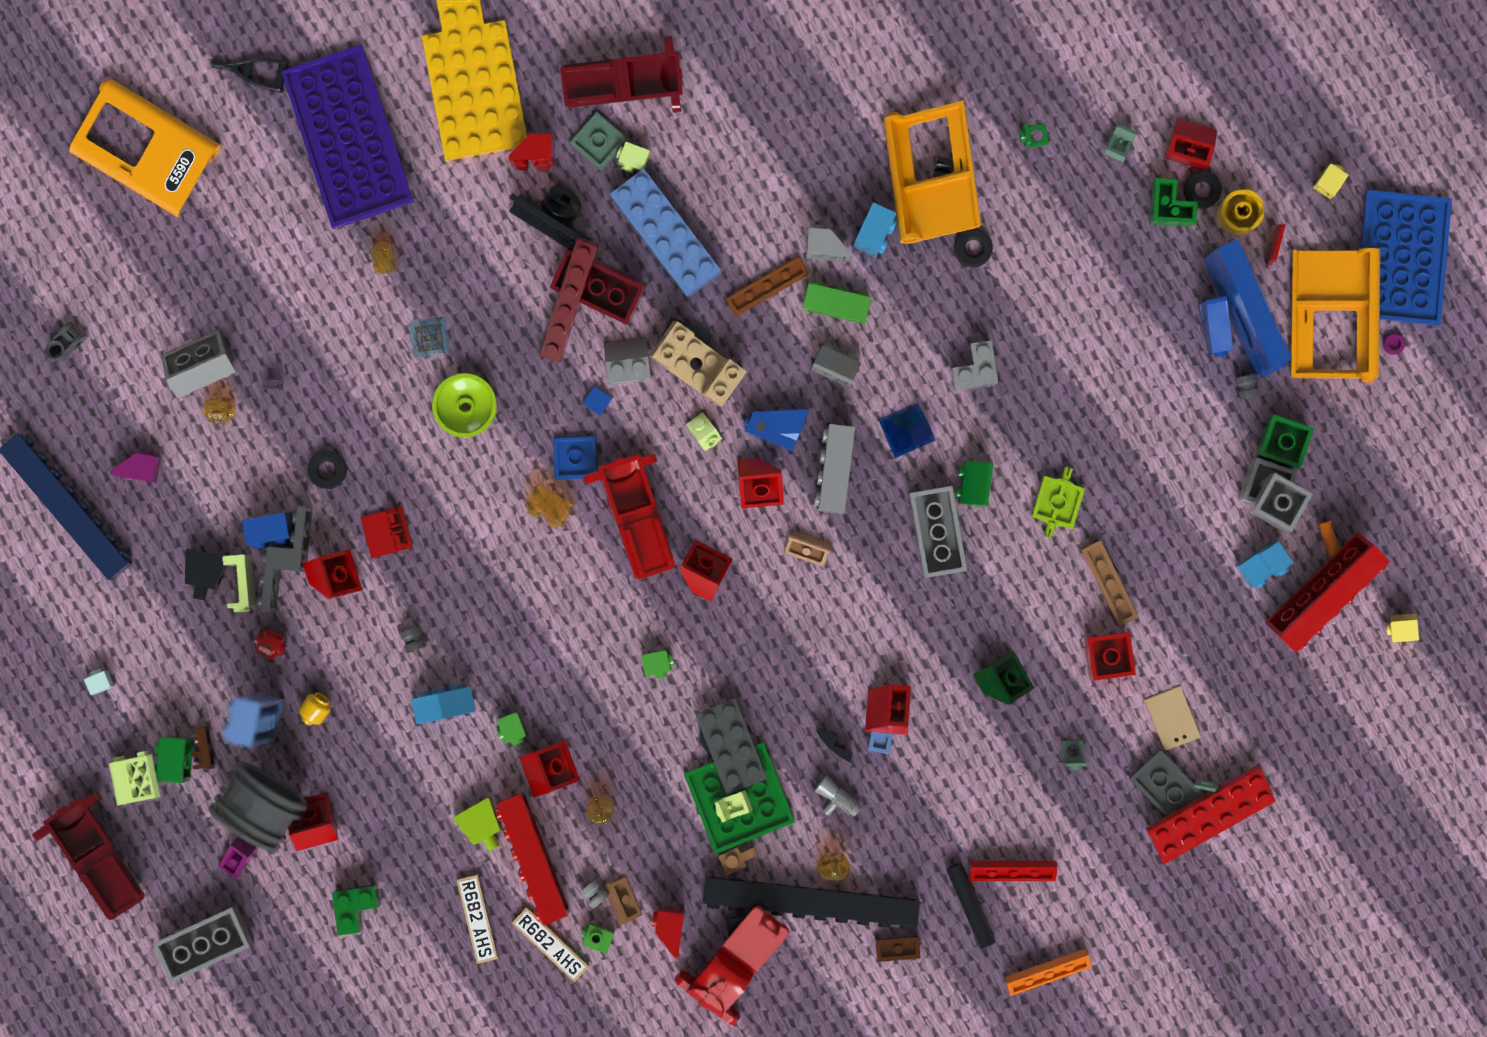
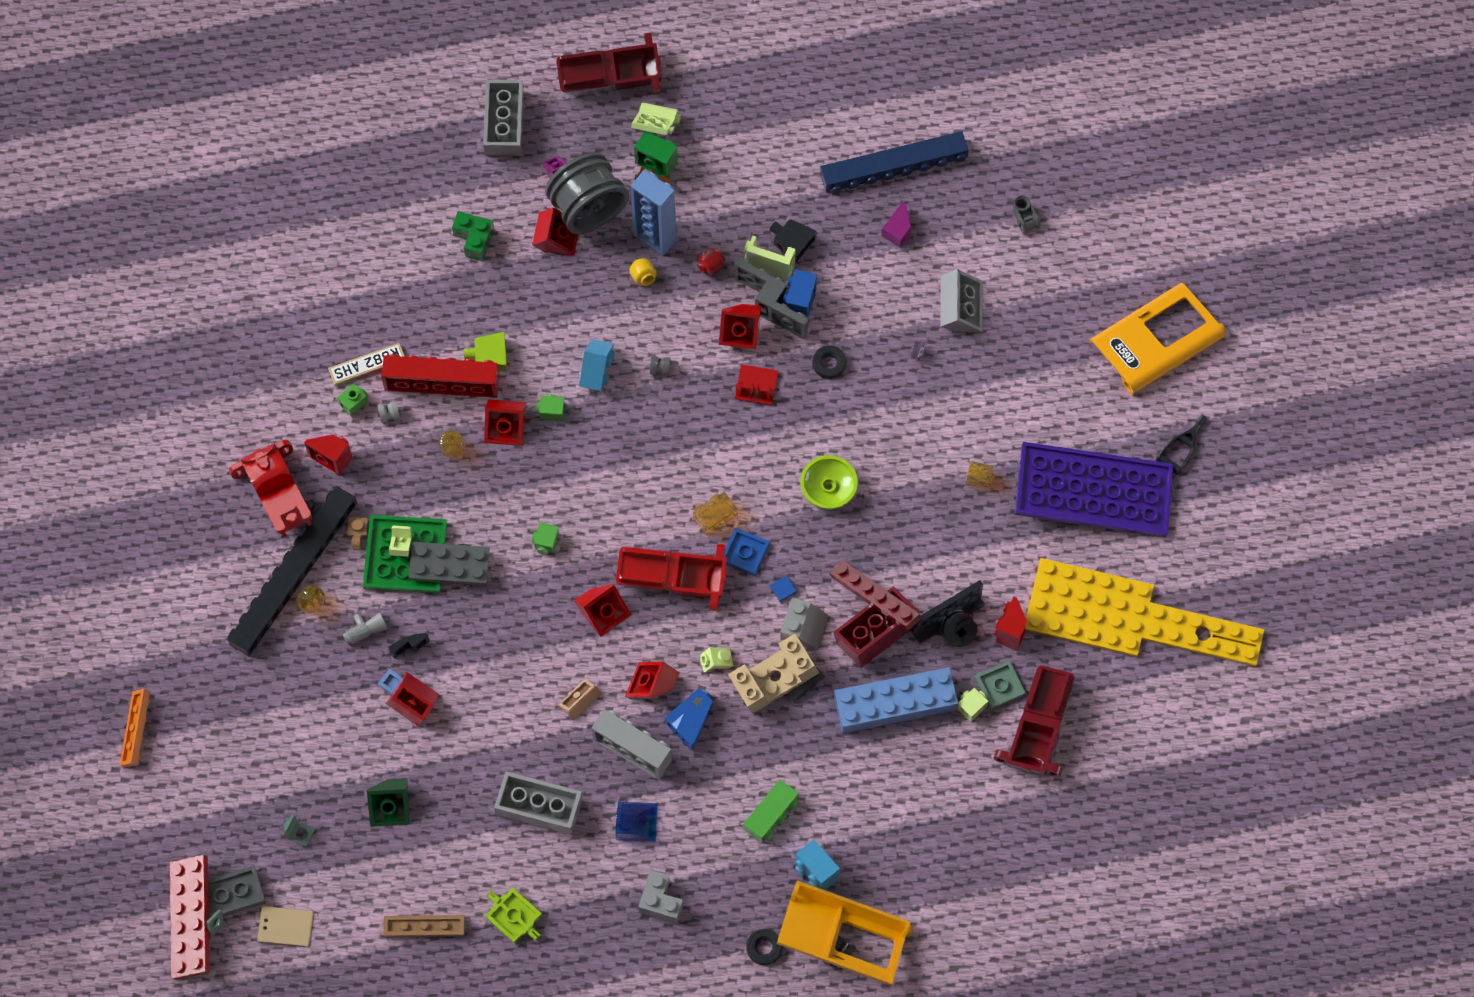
camera: 120 degrees right, 20 degrees down
light aqua plate [84,668,115,695] -> none
clear yellow head [203,395,236,425] -> none
piece [408,318,450,358] -> none
tile [457,874,498,964] -> none
medium nougat slope [603,876,642,925] -> none
dark orange tile [725,256,809,317] -> none
light grey slope [806,225,850,262] -> none
light grey slope [811,344,861,388] -> none
reddish brown plate [875,936,921,962] -> none
black piece [946,863,995,949] -> none
green slope [955,461,994,508] -> none
red plate [970,860,1058,881] -> none
red brick [1084,632,1136,681] -> none

